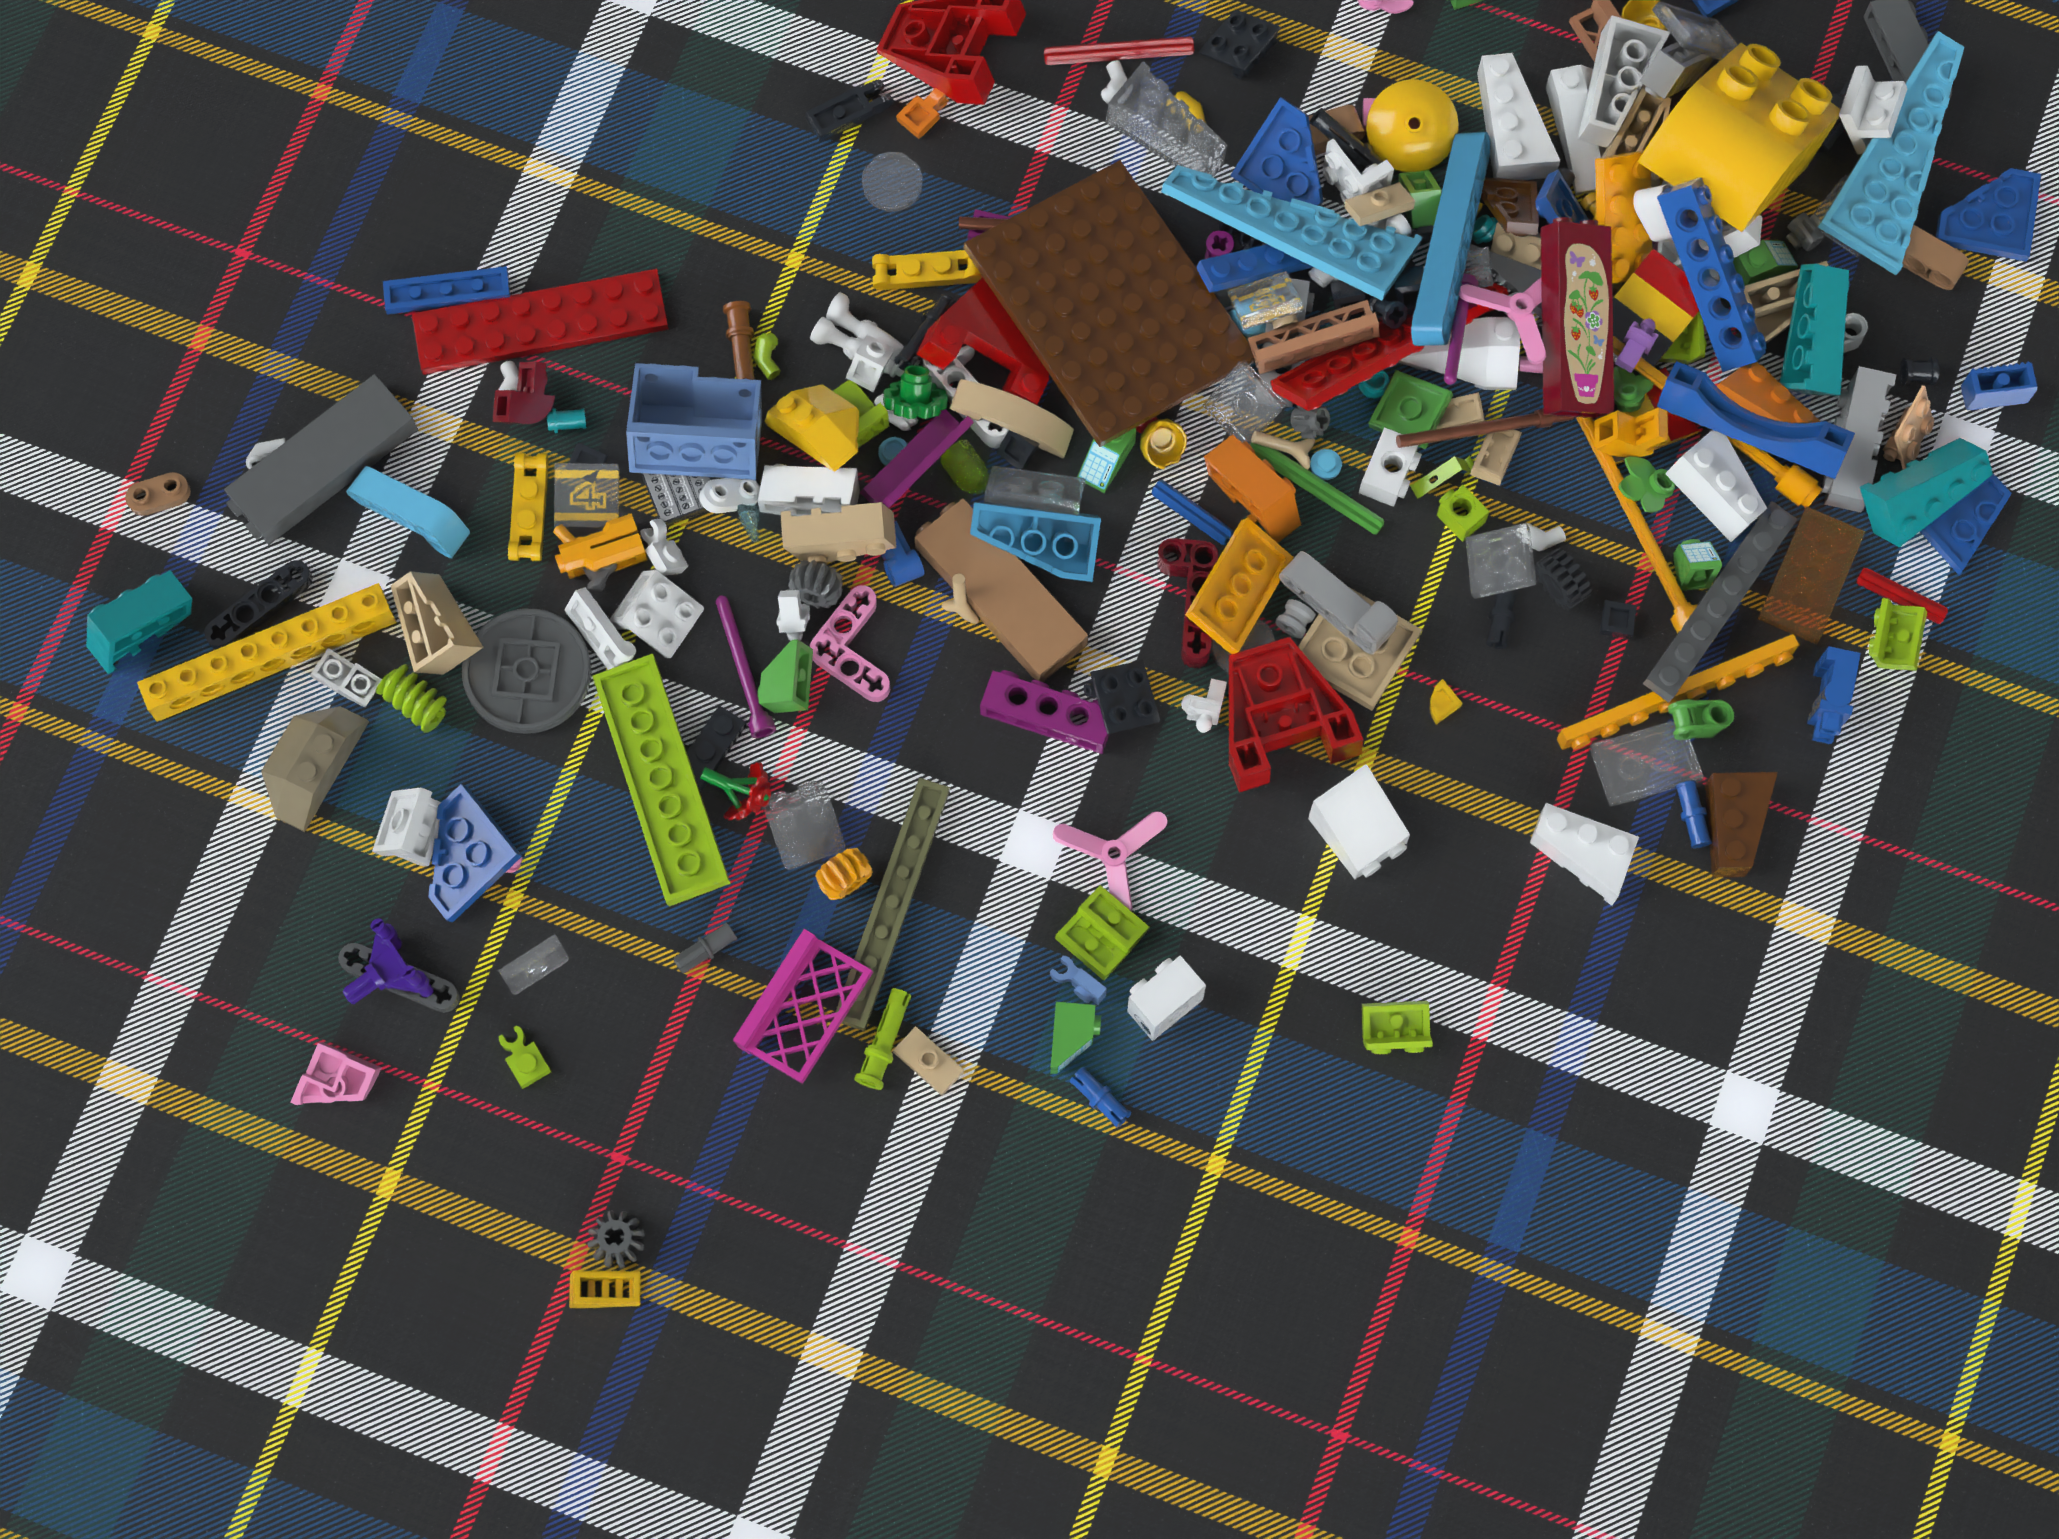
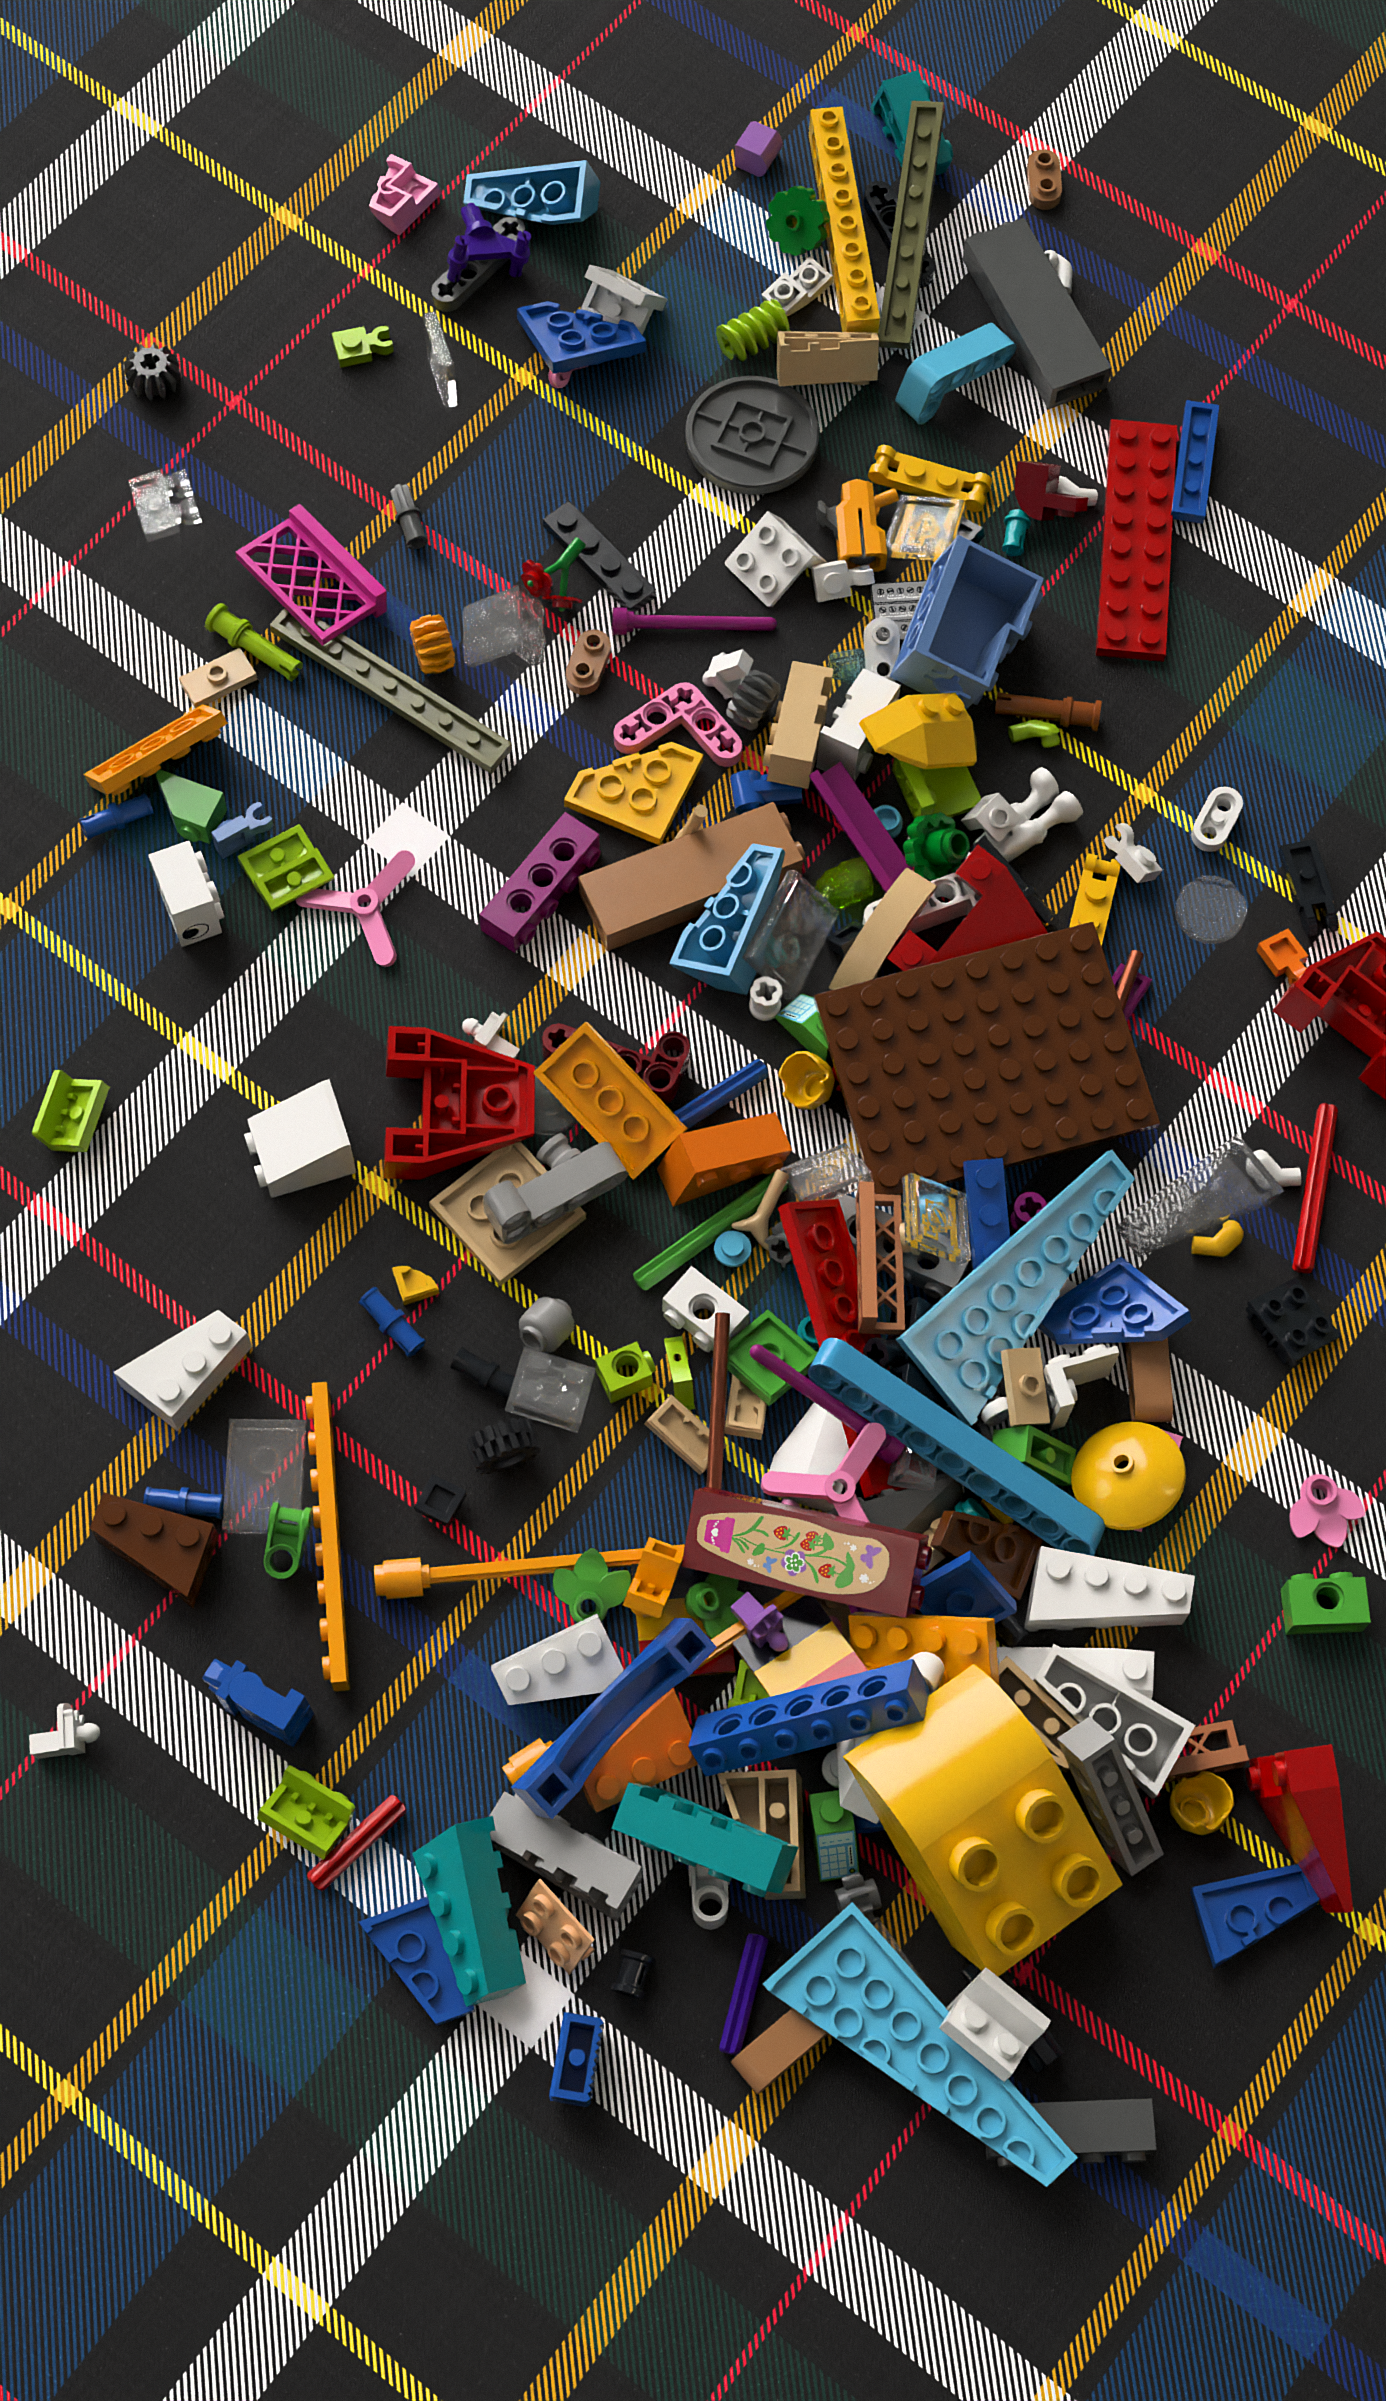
camera: 105 degrees right, 5 degrees down
dark tan wedge [261,706,369,832] -> none
white plate [565,587,636,670] -> none
yellow slope [569,1270,640,1308] -> none
lime plate [592,654,731,906] -> none
bright green slope [757,639,813,713] -> none
black hinge [1083,660,1160,734] -> none
black pin [1310,108,1384,169] -> none
white arm [1517,523,1566,551] -> none
dark grey plate [1643,501,1797,702] -> none
clear tile [1652,2,1738,60] -> none
bright green slope [1673,539,1722,591] -> none
clear orange plate [1758,506,1866,644] -> none
blue plate [1936,168,2041,262] -> none
none -> white piece [29,1703,100,1759]
none -> light orange plate [83,704,228,796]
none -> clear plate [128,469,202,542]
none -> blue pin [358,1287,426,1357]
none -> dark azure wedge [463,160,601,225]
none -> light grey head [519,1297,574,1353]
none -> yellow plate [564,742,704,845]
none -> medium nougat plate [566,629,611,695]
none -> dark purple axle [719,1933,768,2056]
none -> medium lavender piece [735,121,783,177]
none -> white bush [749,976,783,1021]
none -> green plant [766,185,830,256]
none -> olive plate [878,101,945,349]
none -> white plate [1104,823,1163,883]
none -> white plate [1191,787,1243,852]

